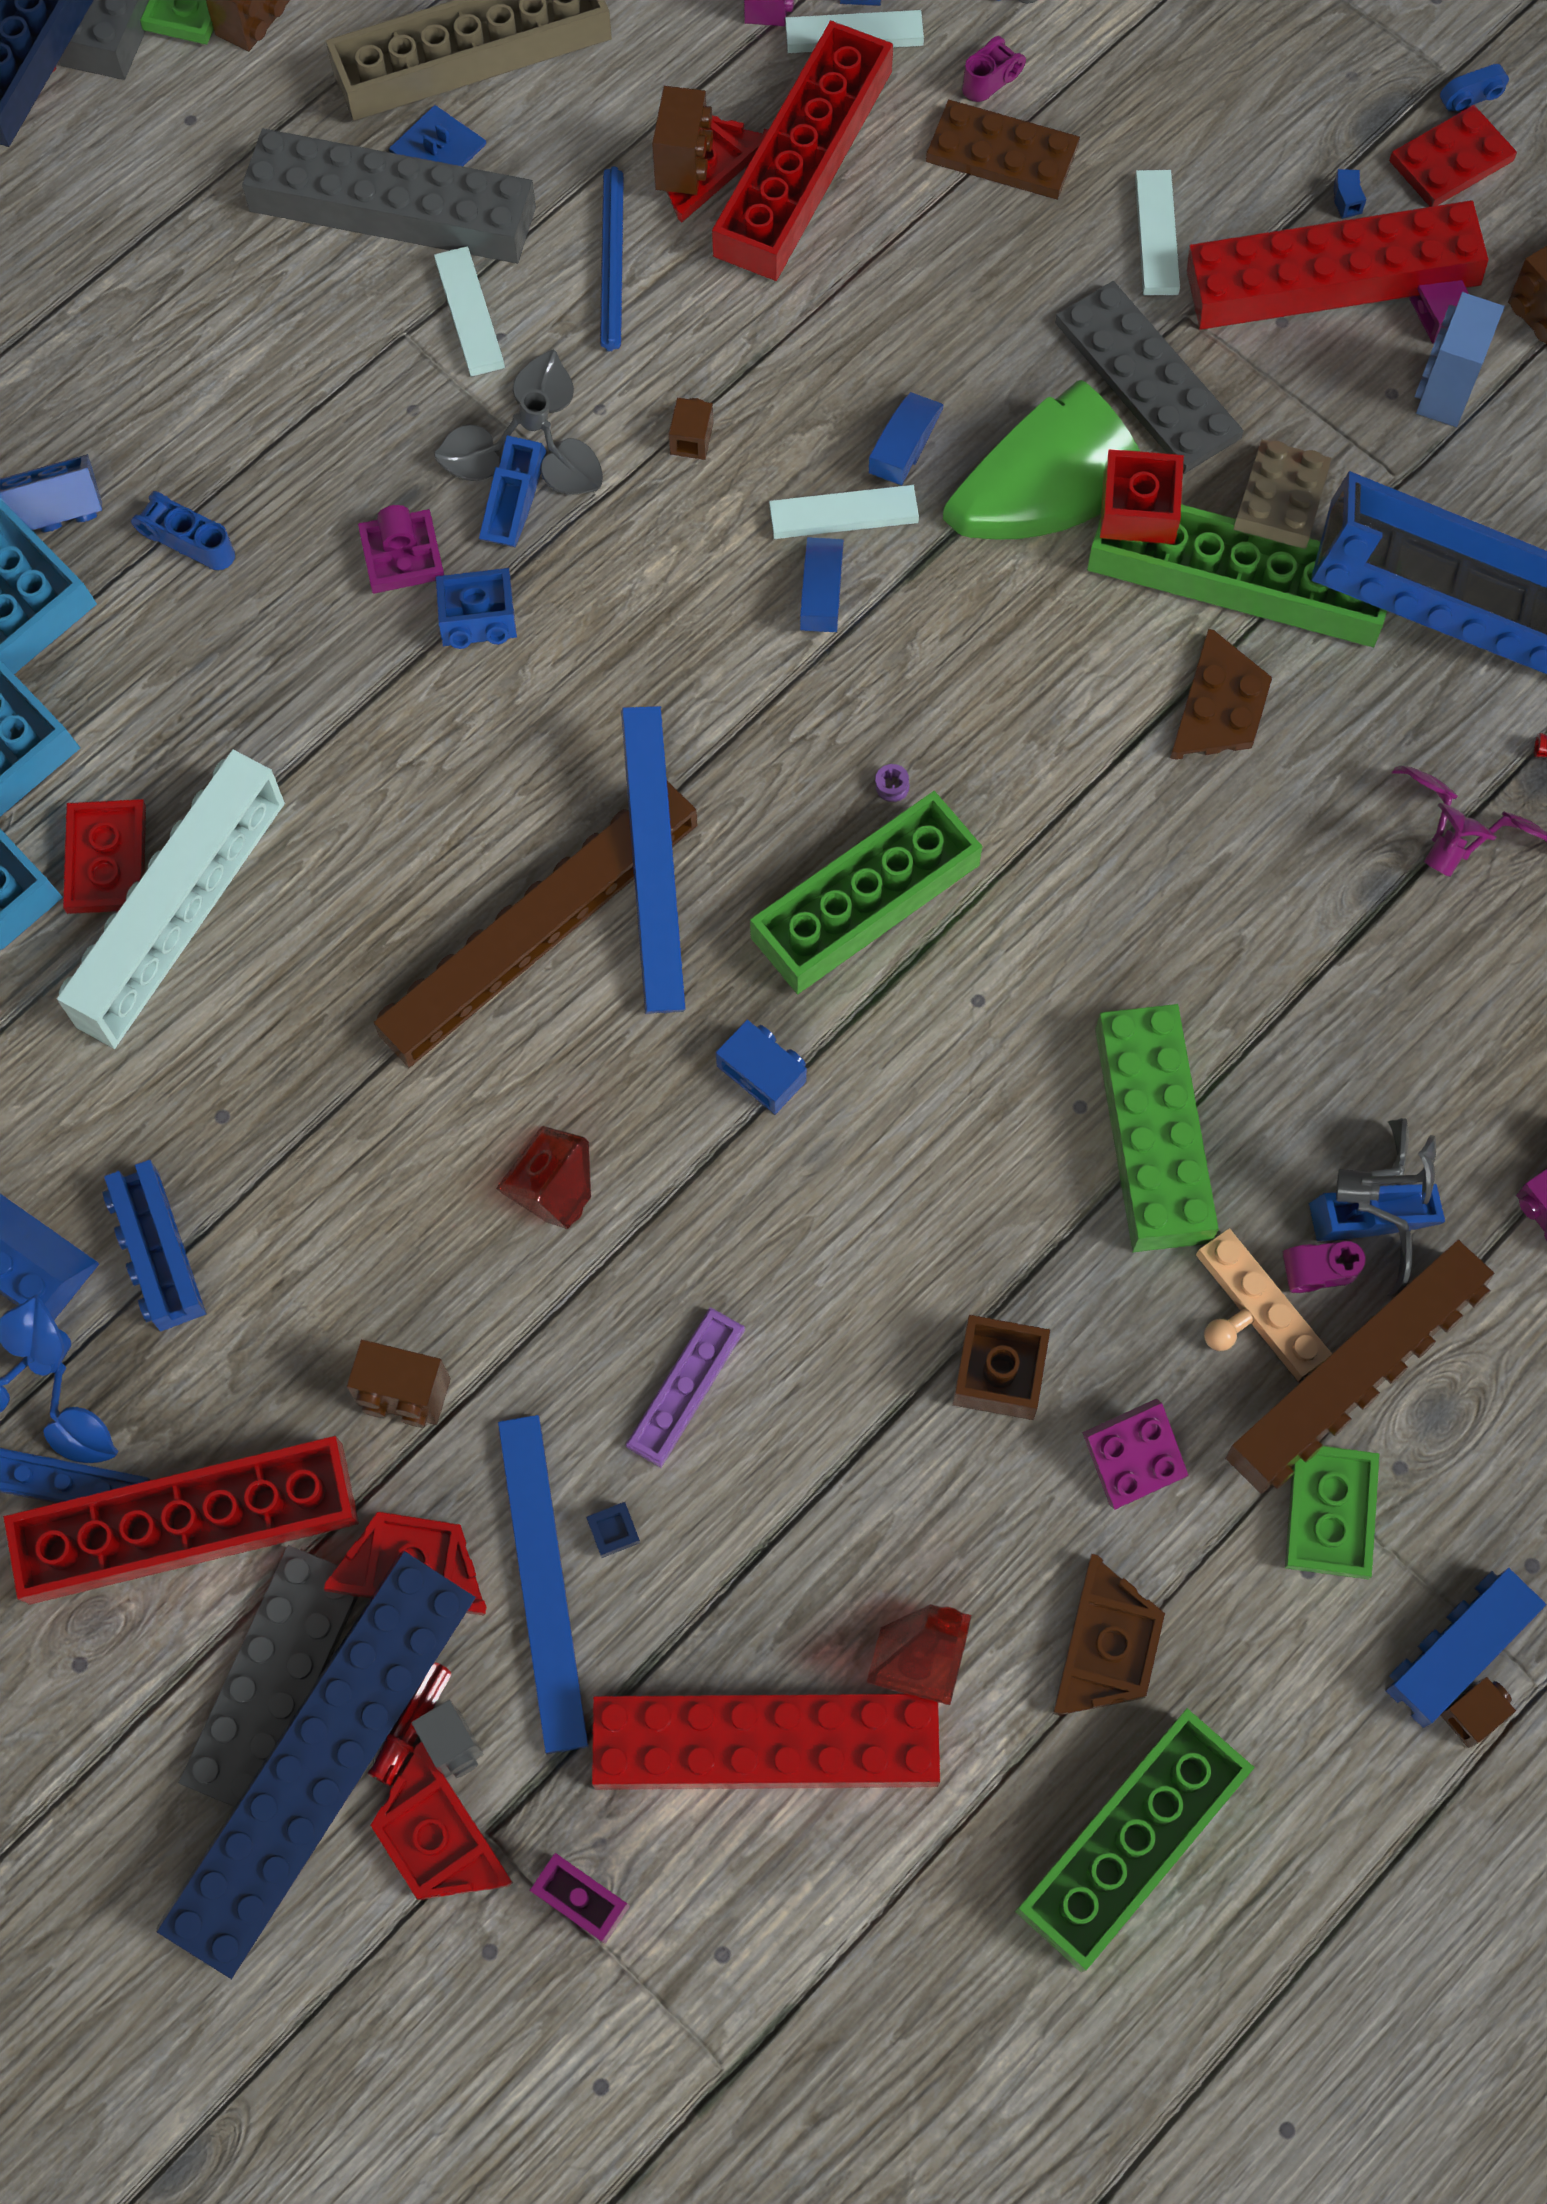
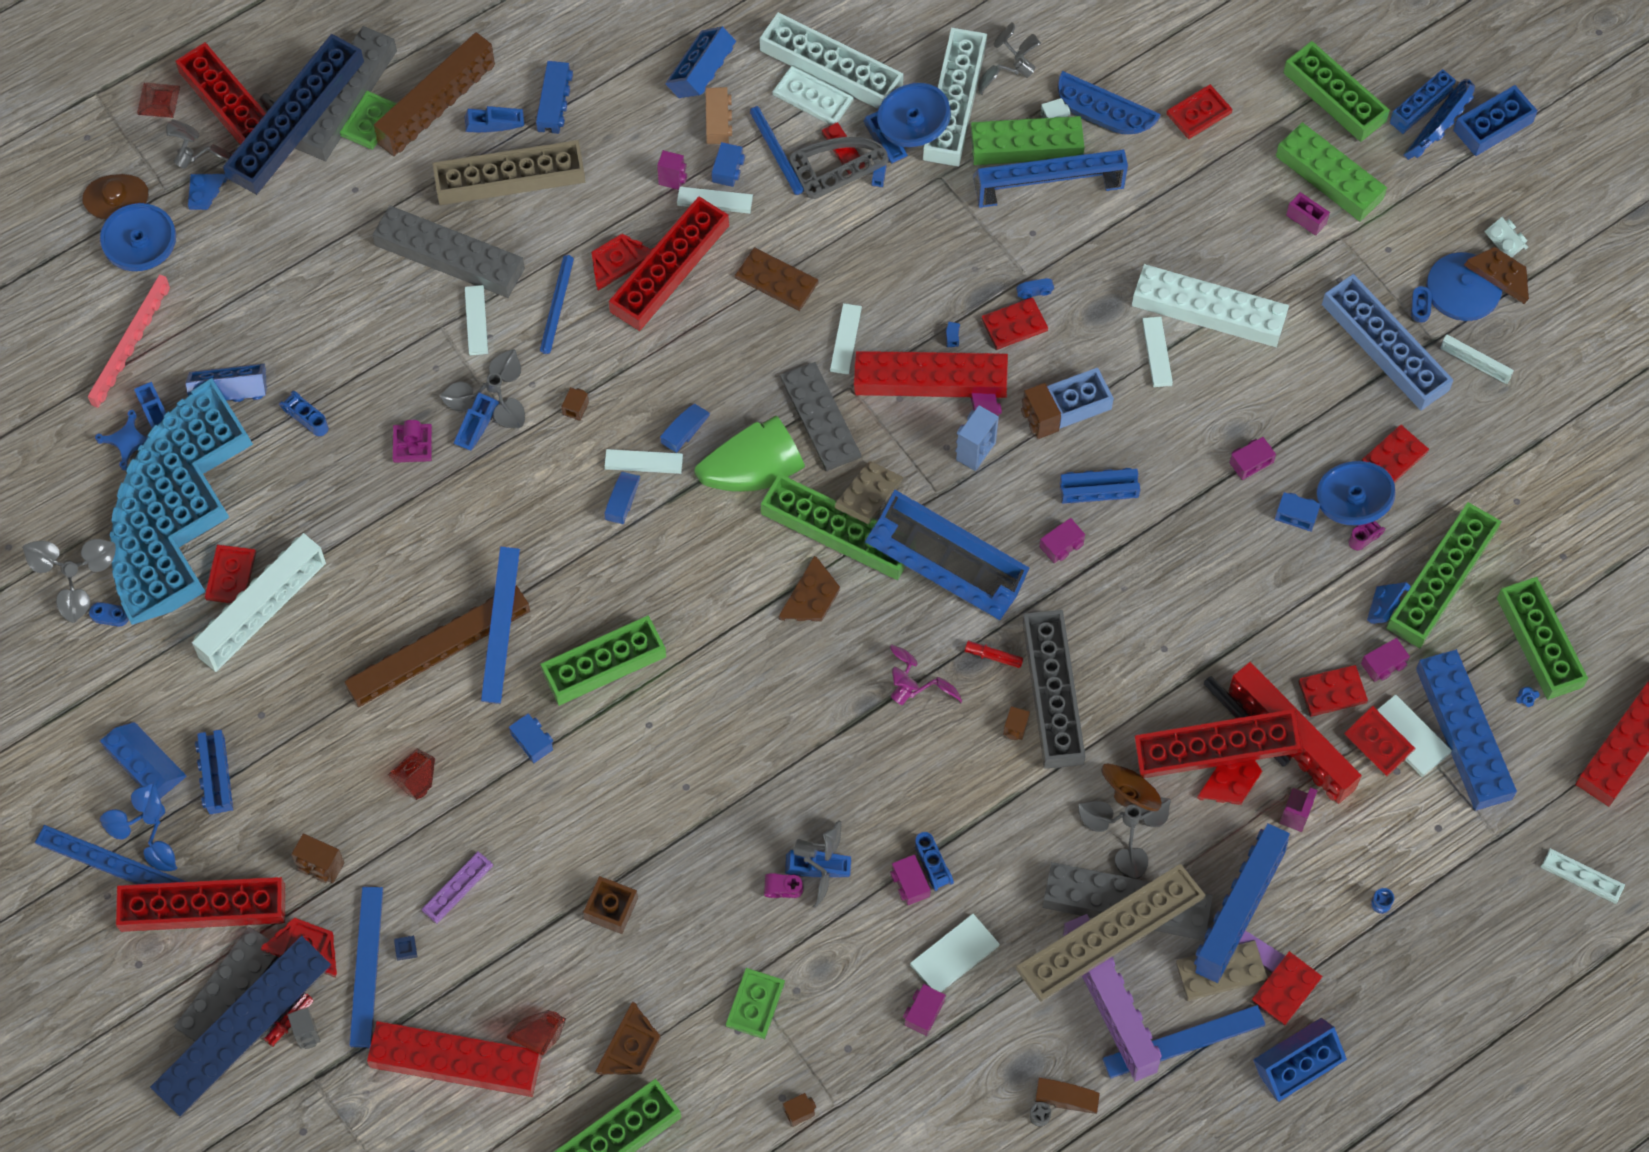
camera: 10 degrees right, 5 degrees down
red wing [370,1742,513,1900] -> none
blue piece [389,105,487,167] -> none
blue plate [436,568,517,649] -> none
magenta brick [529,1853,630,1944] -> none
reddish brown brick [652,86,713,195] -> none
medium lavender bush [875,764,909,802] -> none
magenta piece [962,36,1026,102] -> none
magenta plate [1082,1399,1189,1510] -> none
bright green brick [1095,1004,1219,1252] -> none
red brick [1100,449,1184,544] -> none
light nougat plate [1196,1228,1332,1382] -> none
reddish brown brick [1225,1239,1495,1494] -> none
blue brick [1385,1568,1547,1728] -> none

